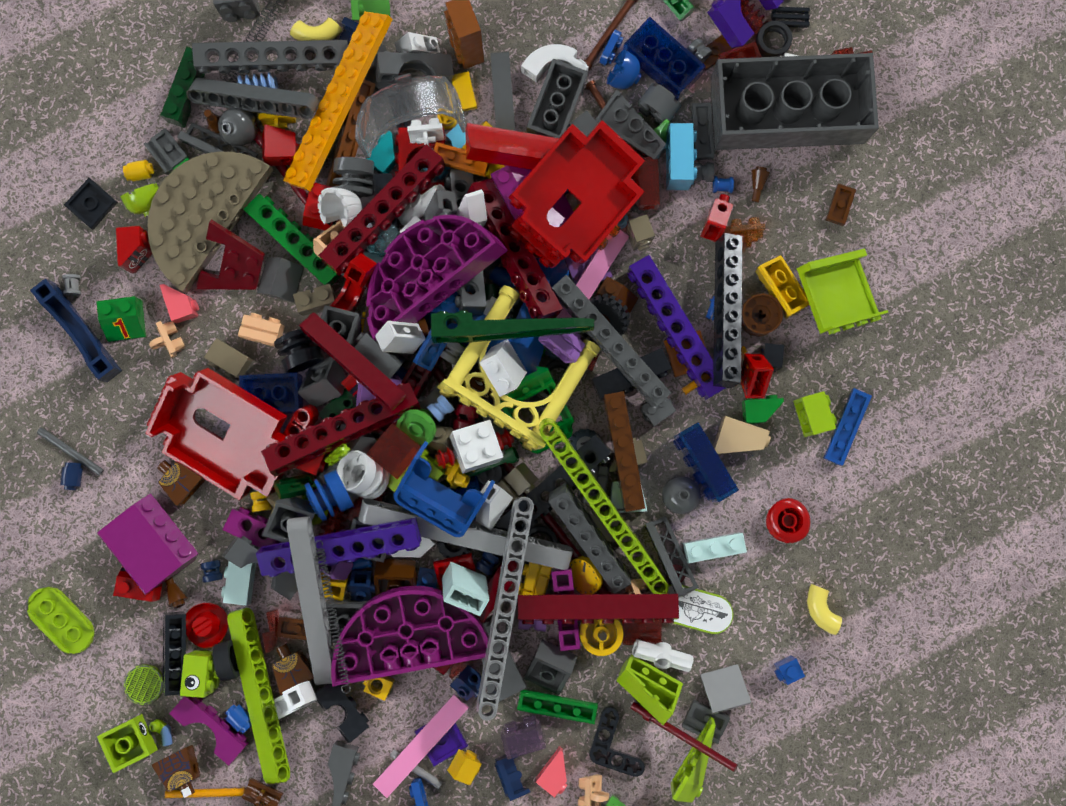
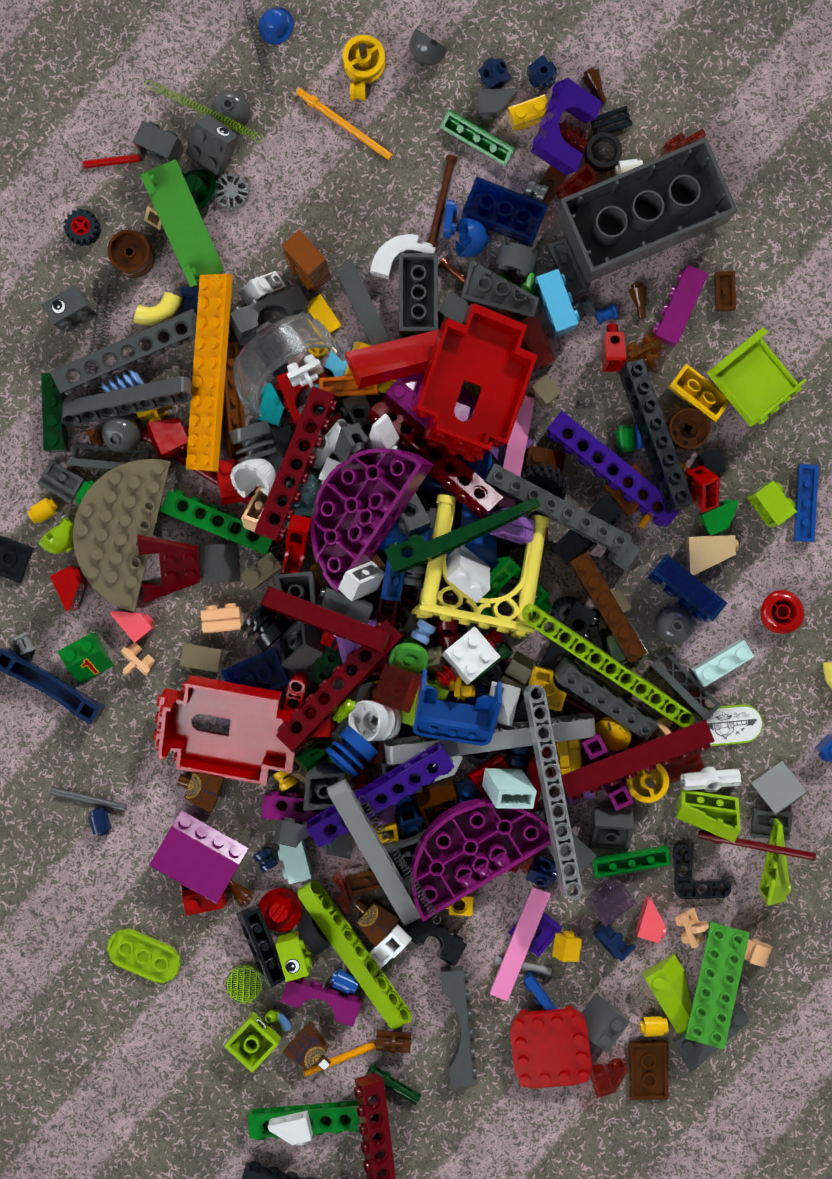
camera: 25 degrees left, 5 degrees up
none -> yellow tile [529,665,566,712]
none -> green brick [615,425,636,453]
none -> magenta brick [652,264,709,348]

